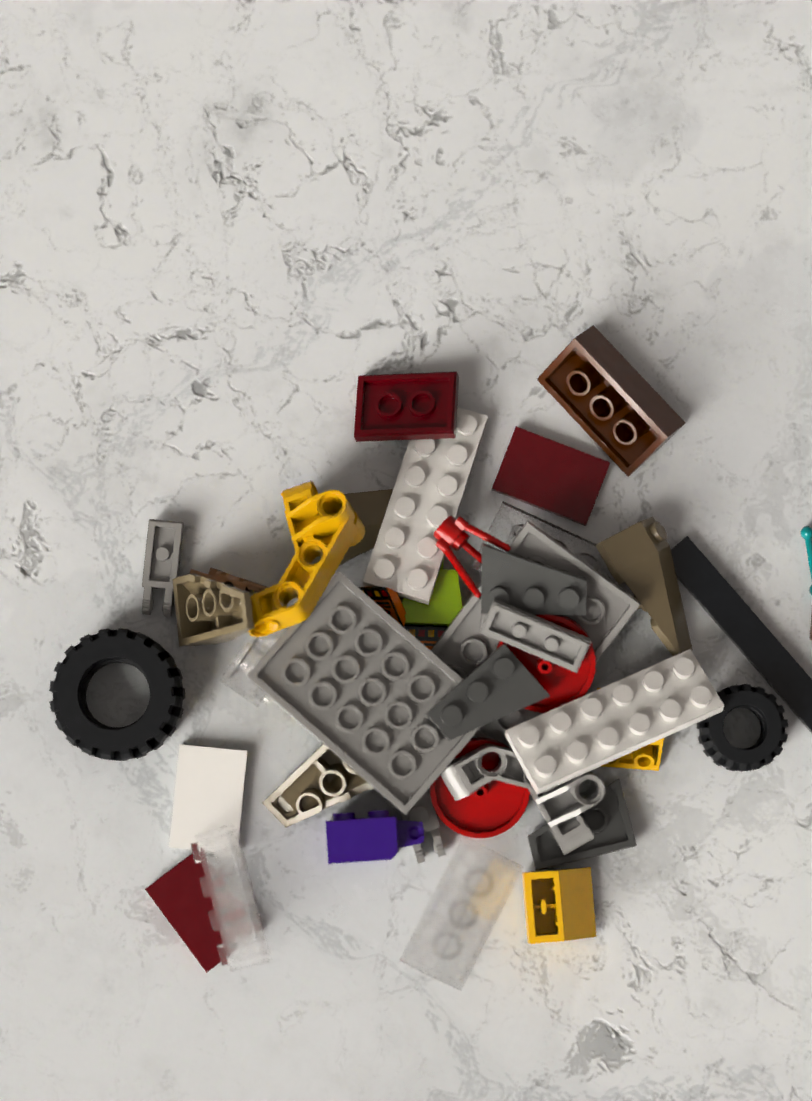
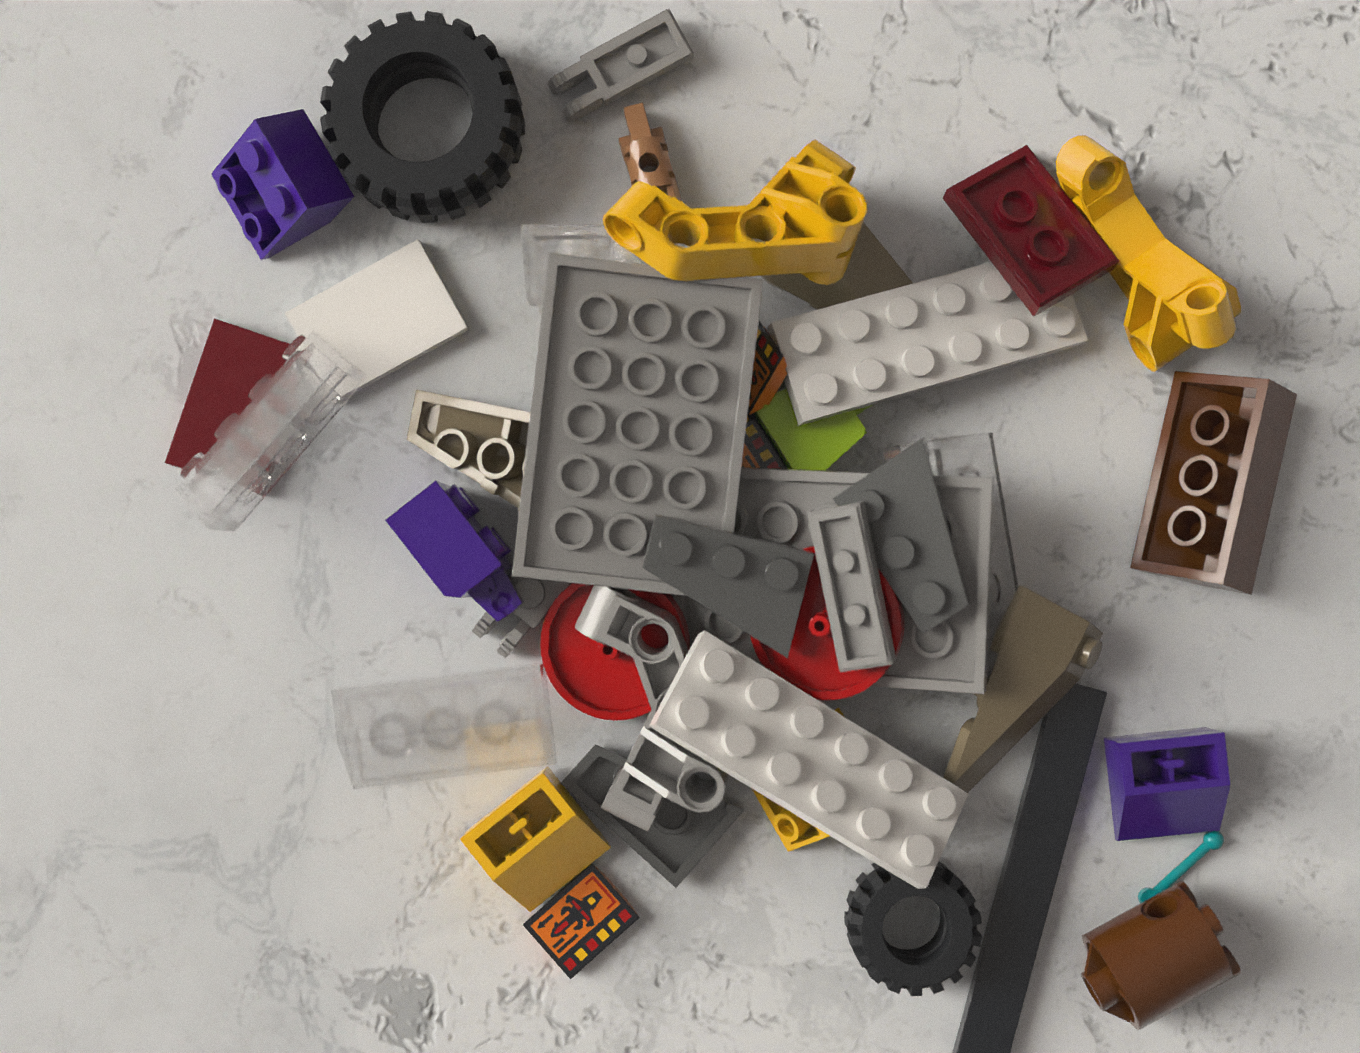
camera: 55 degrees right, 5 degrees up
dark tan wedge [173,574,254,647] -> none
red plant [433,515,511,598] -> none
dark red tile [492,426,610,526] -> none
none -> dark purple slope [211,109,355,260]
none -> piece [523,863,640,979]
none -> yellow connector [1056,135,1241,372]
none -> dark purple slope [1104,727,1231,841]

